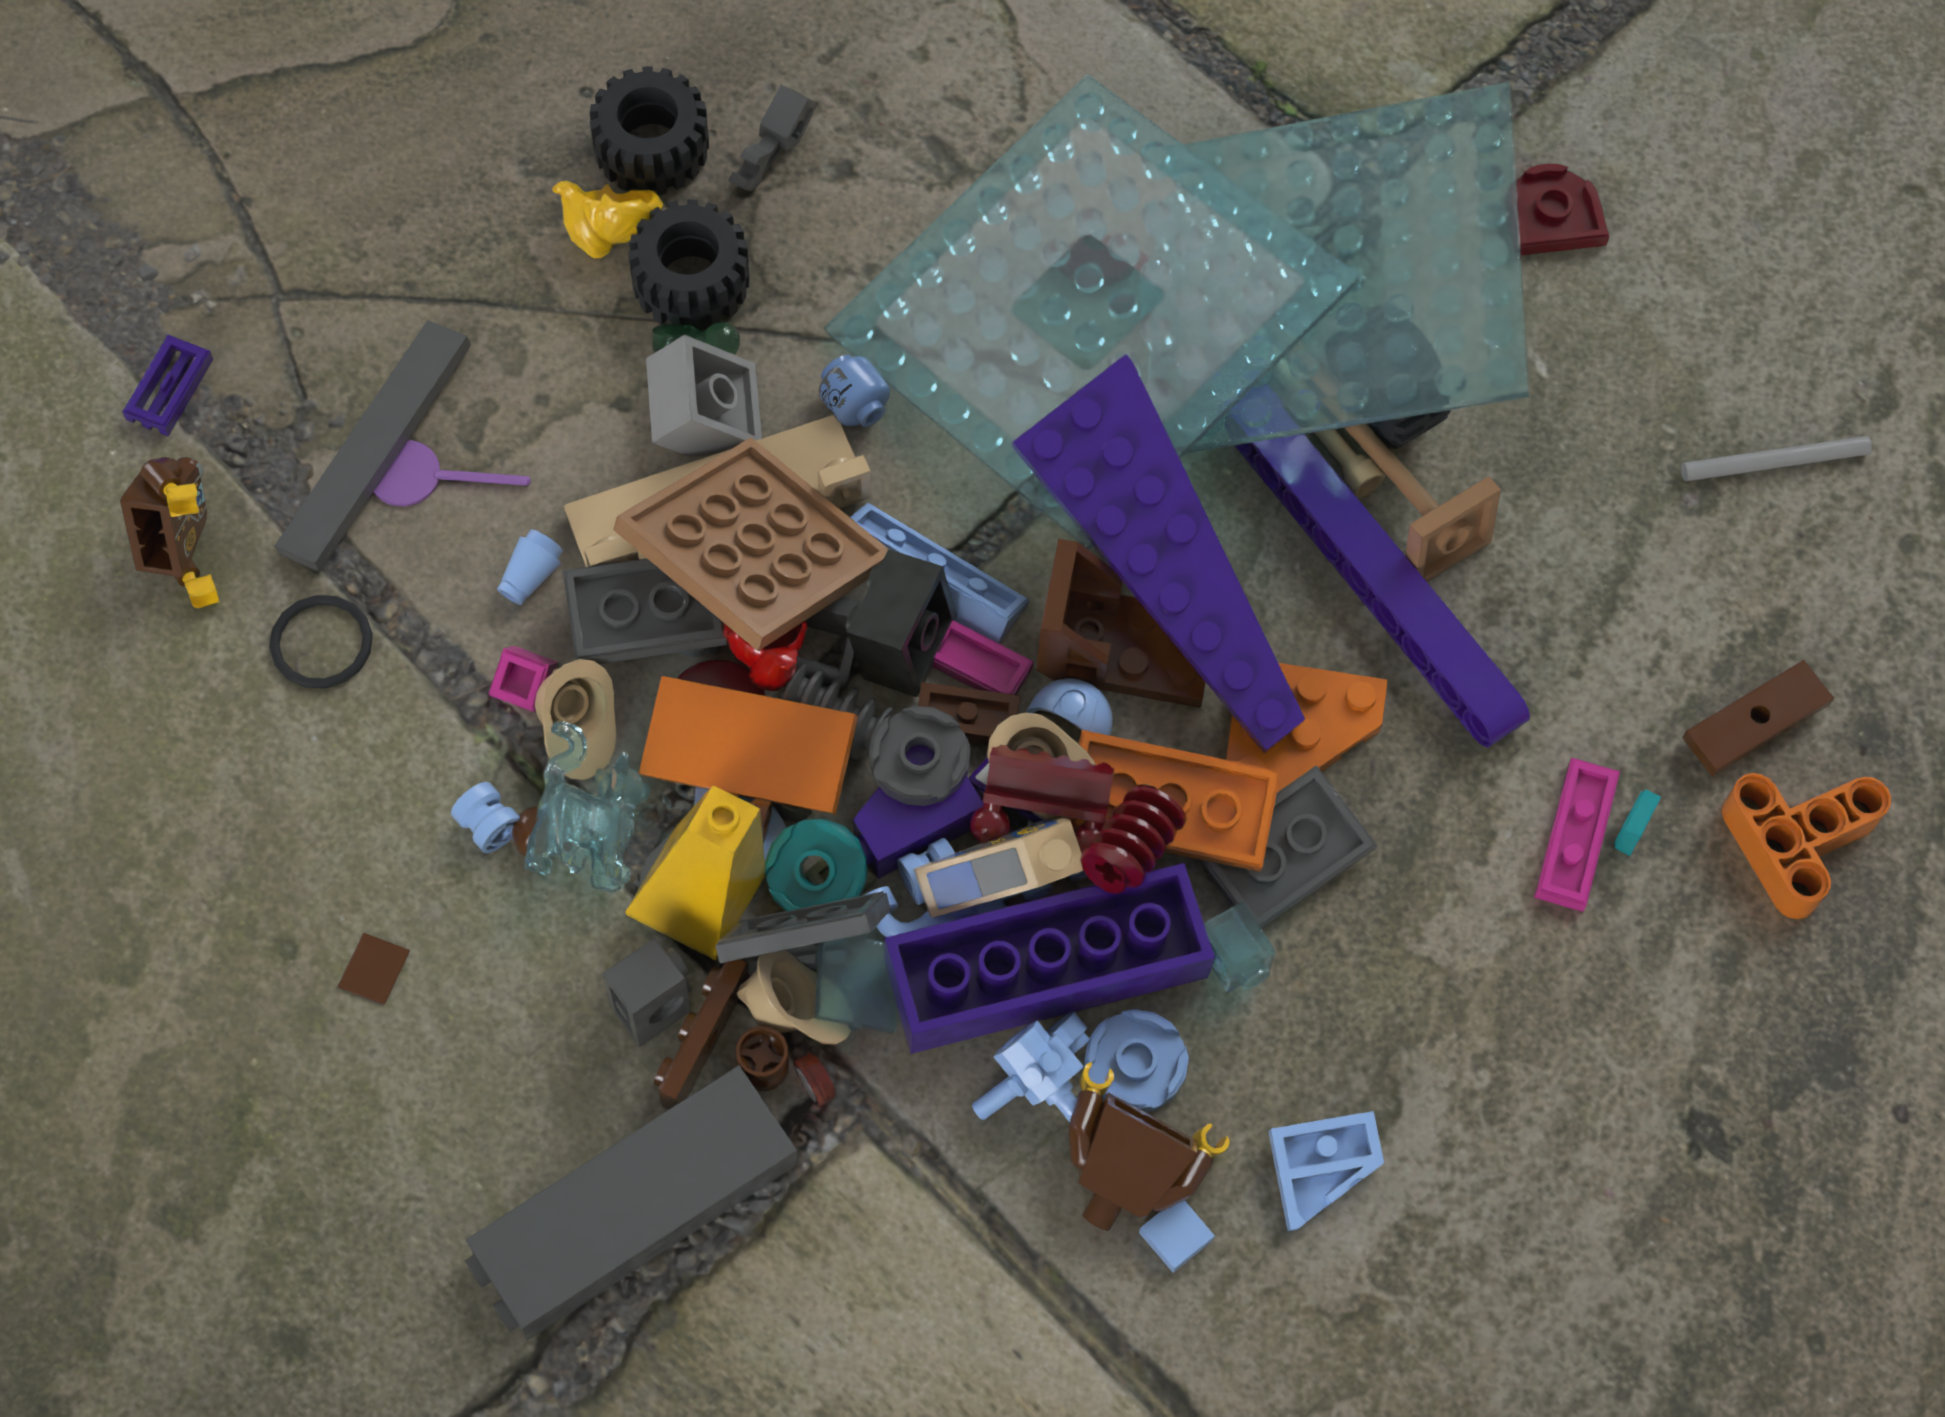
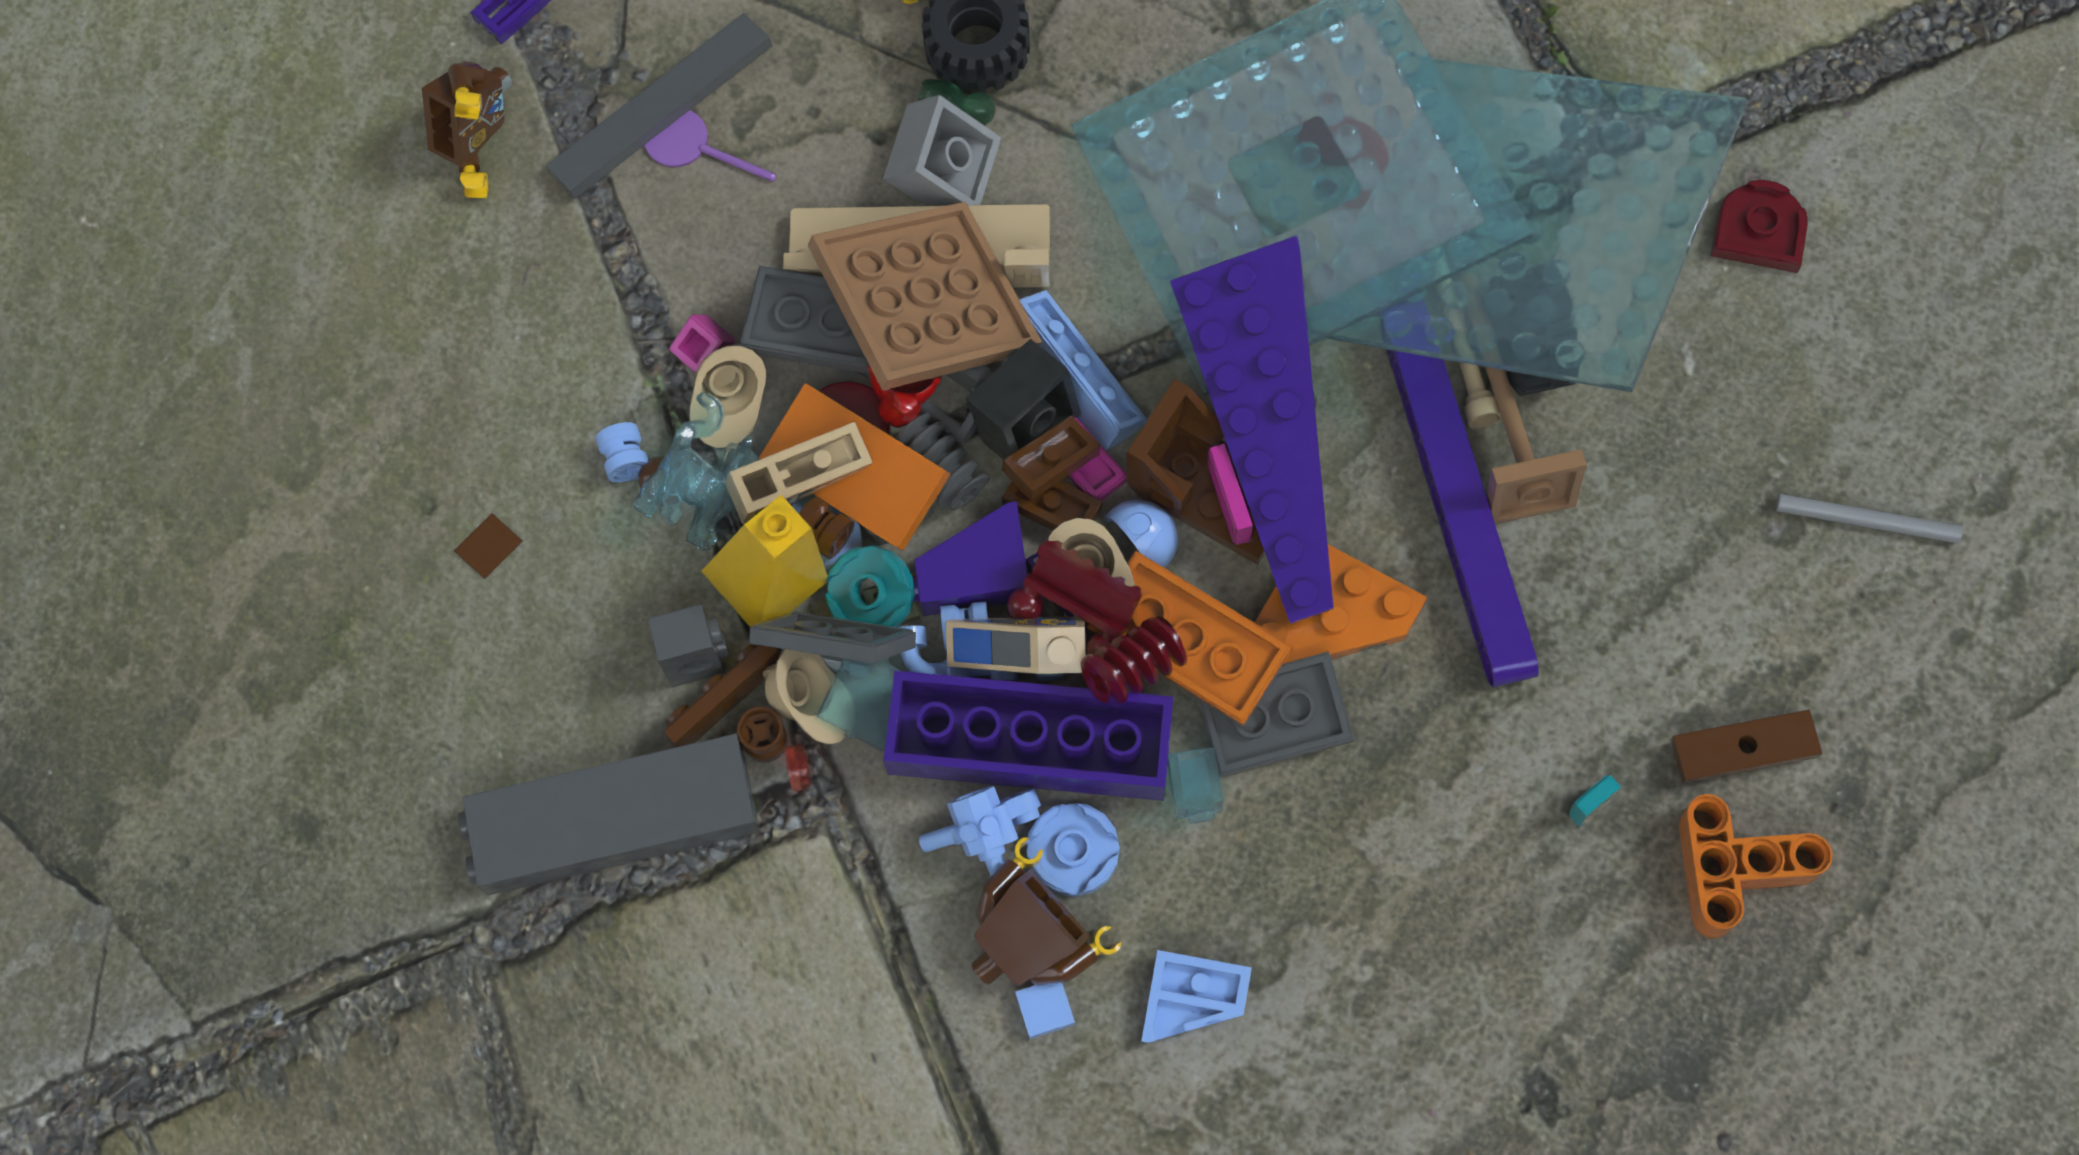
camera: 30 degrees right, 5 degrees up
black piece [269,595,373,689] -> none
light blue cone [497,529,563,605] -> none
medium blue head [819,355,890,427] -> none
dark grey tile [869,706,971,806] -> none
dark pink tile [1534,757,1620,912] -> none
none -> tan slope [725,422,873,524]
none -> reddish brown plate [1002,415,1101,500]
none -> dark pink tile [1207,444,1253,545]

